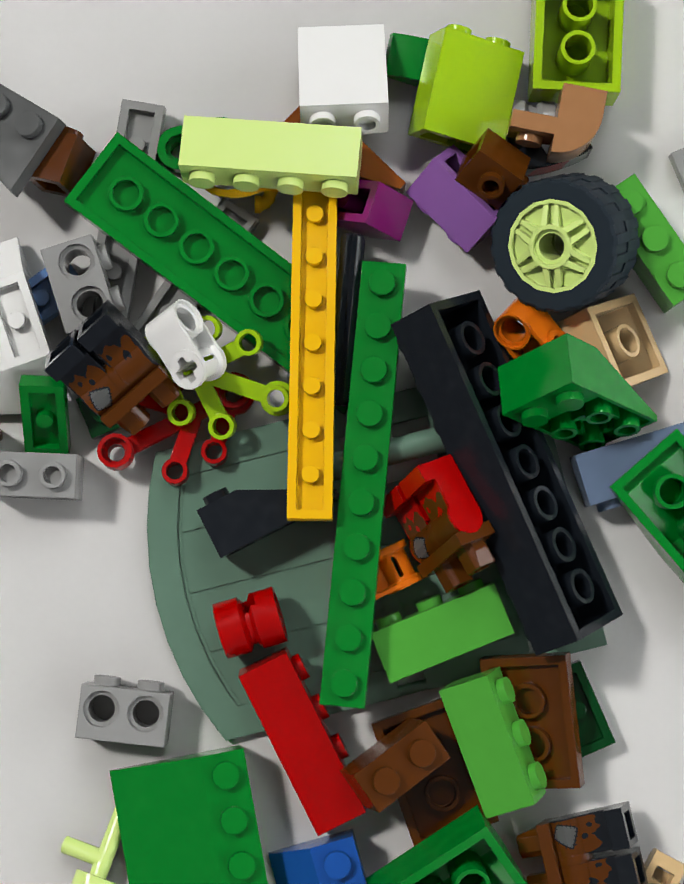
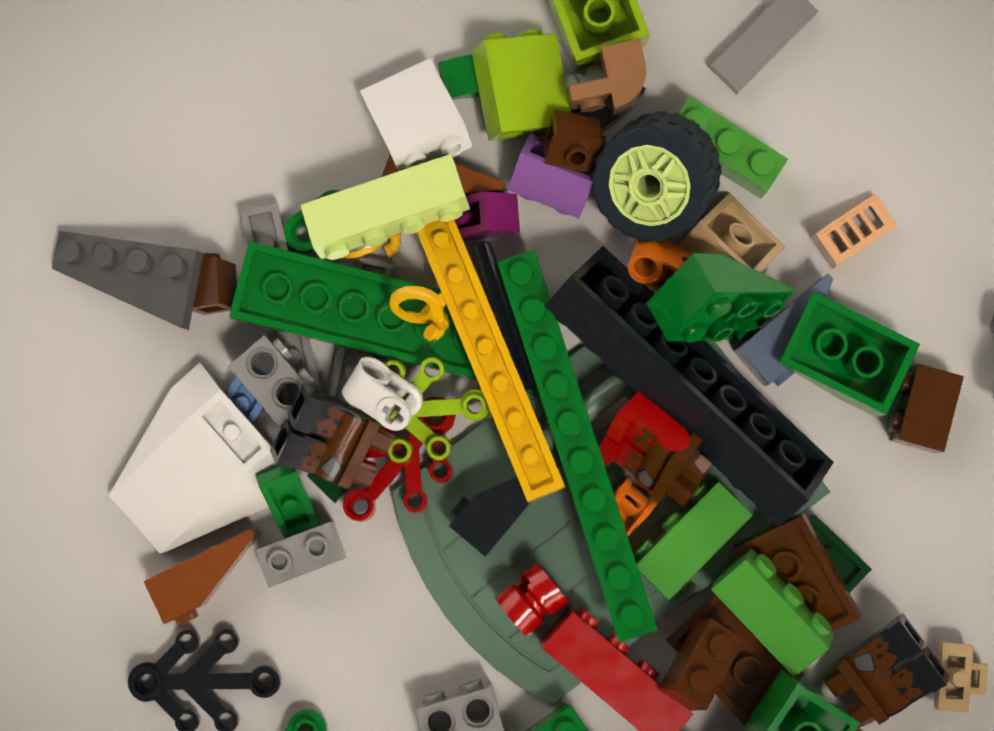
camera: 25 degrees left, 0 degrees up
none -> yellow piece [389,286,449,341]

